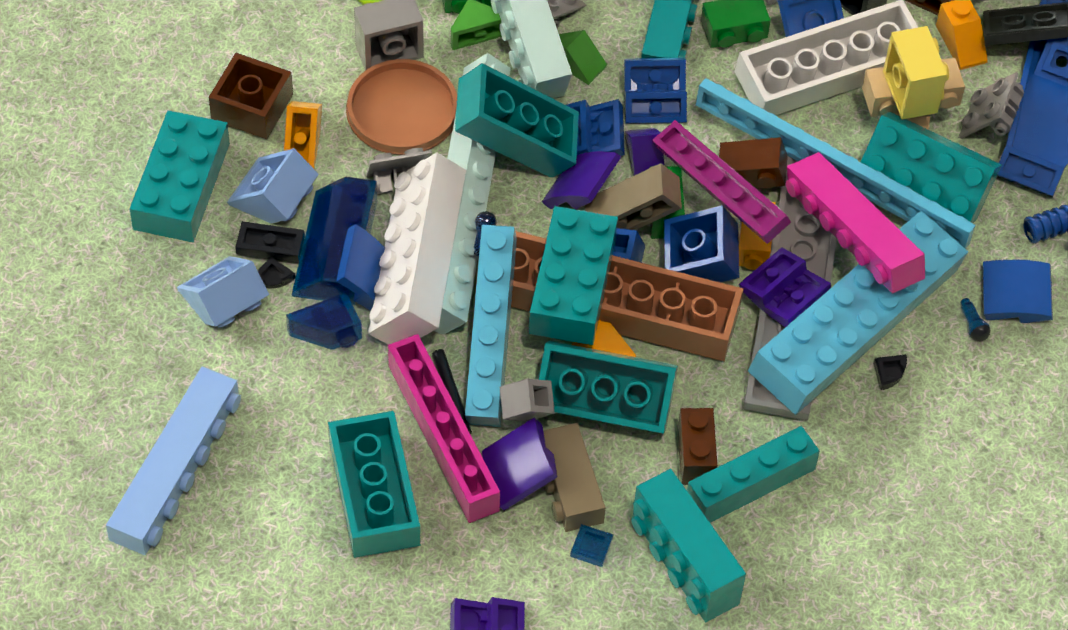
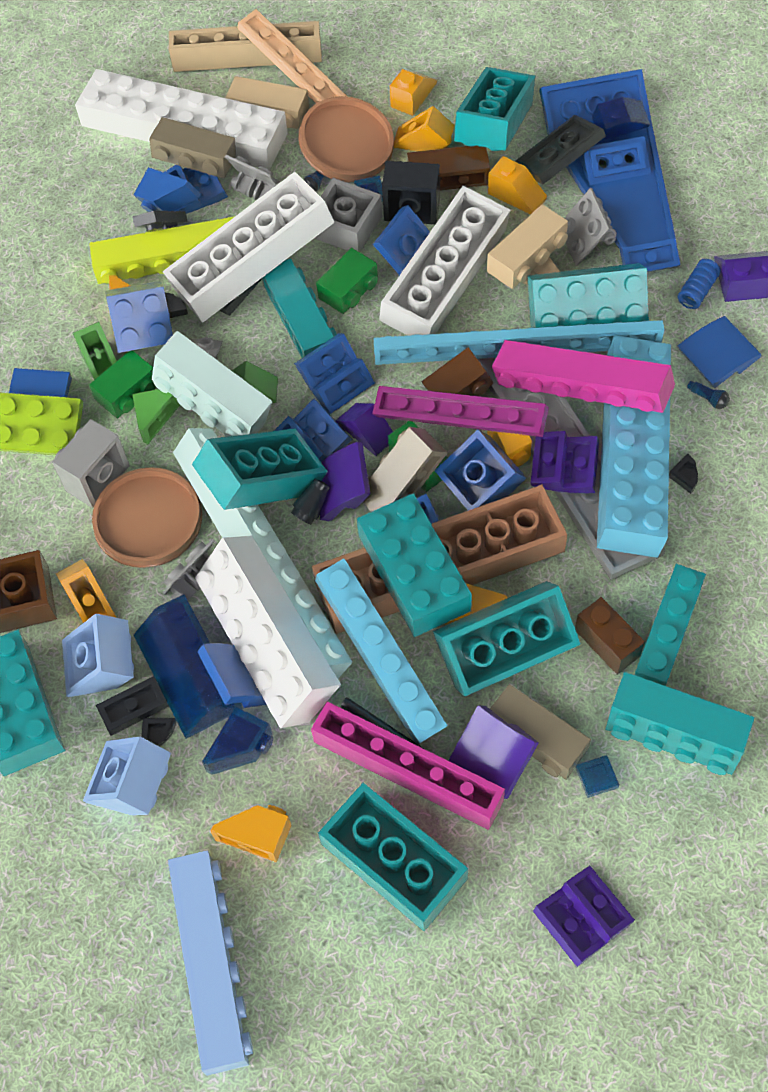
camera: 30 degrees left, 5 degrees up
clear blue piece [473,211,497,256] -> none
light grey brick [500,378,555,421] -> none
light yellow brick [883,26,949,120] -> none
none -> light orange slope [211,805,292,862]
none -> black cone [291,478,330,525]

